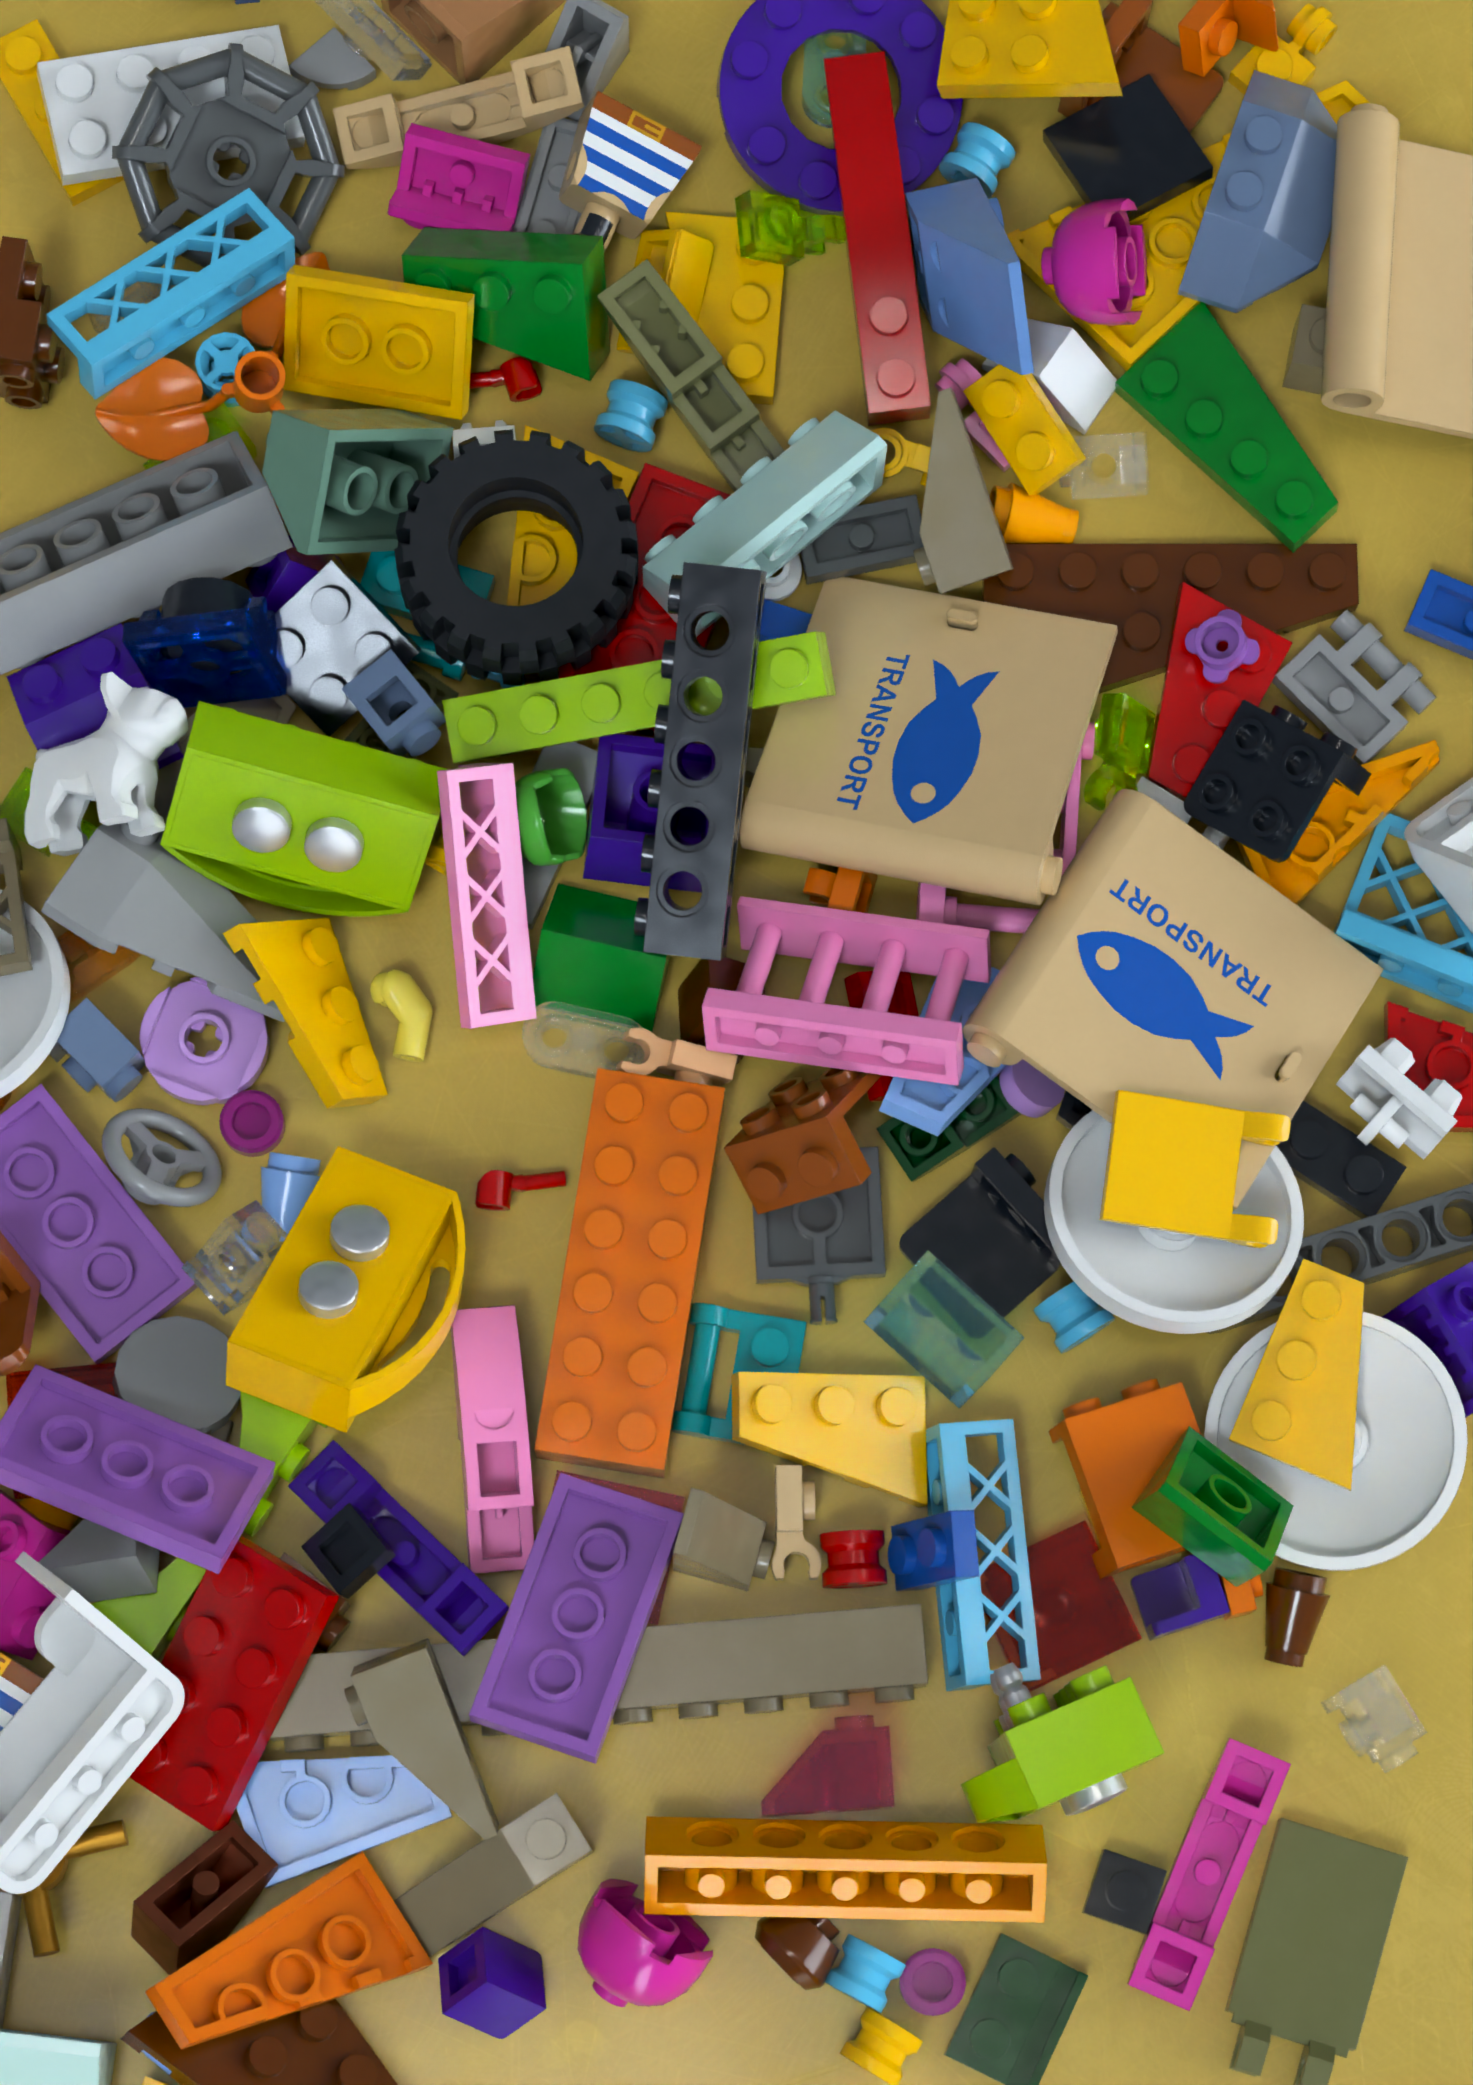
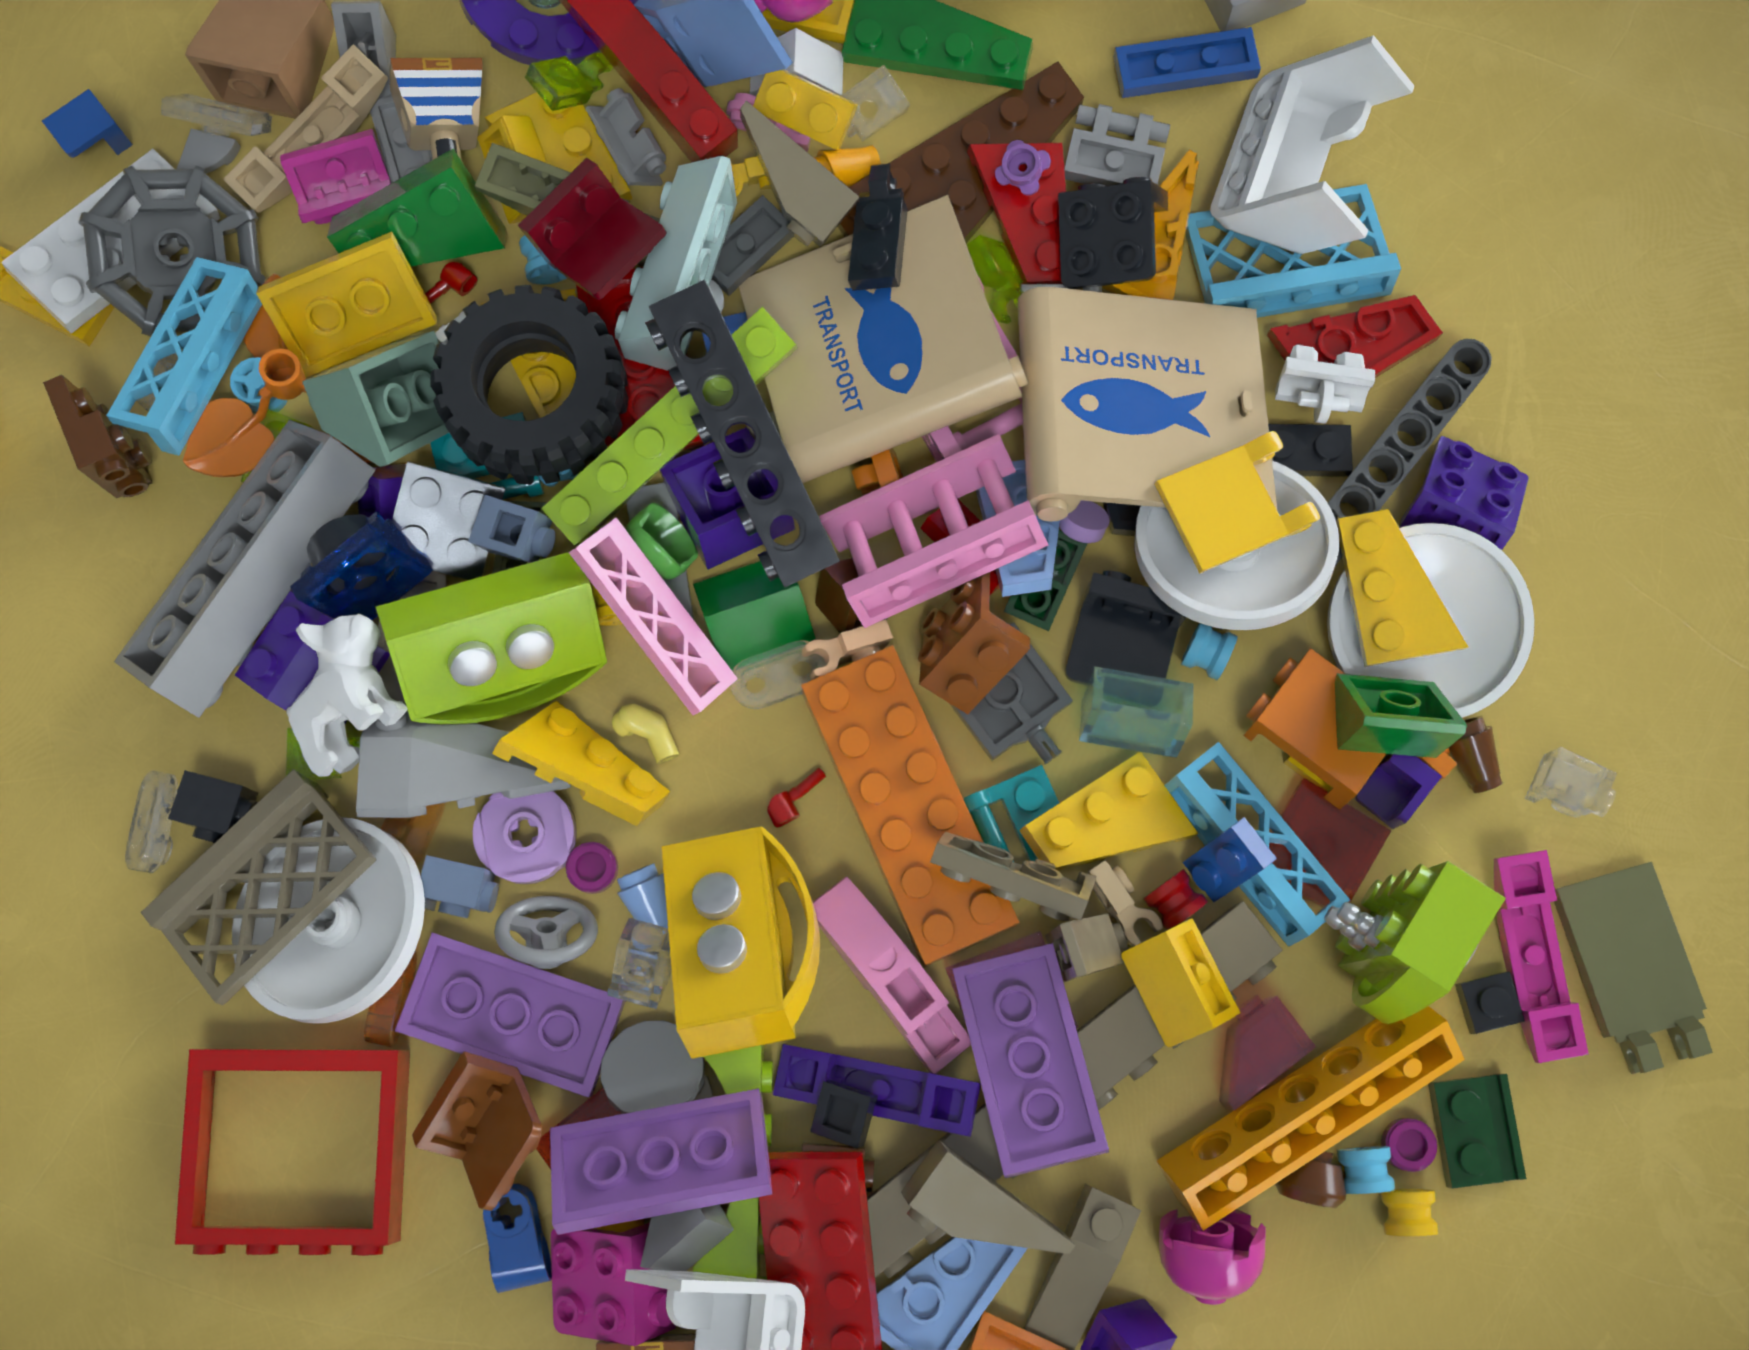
camera: 30 degrees left, 0 degrees up
none -> dark red bracket [518,157,667,300]
none -> light grey hinge [585,88,666,186]
none -> black hinge [848,163,908,291]
none -> dark tan wing [930,832,1097,921]
none -> yellow panel [1121,918,1241,1047]

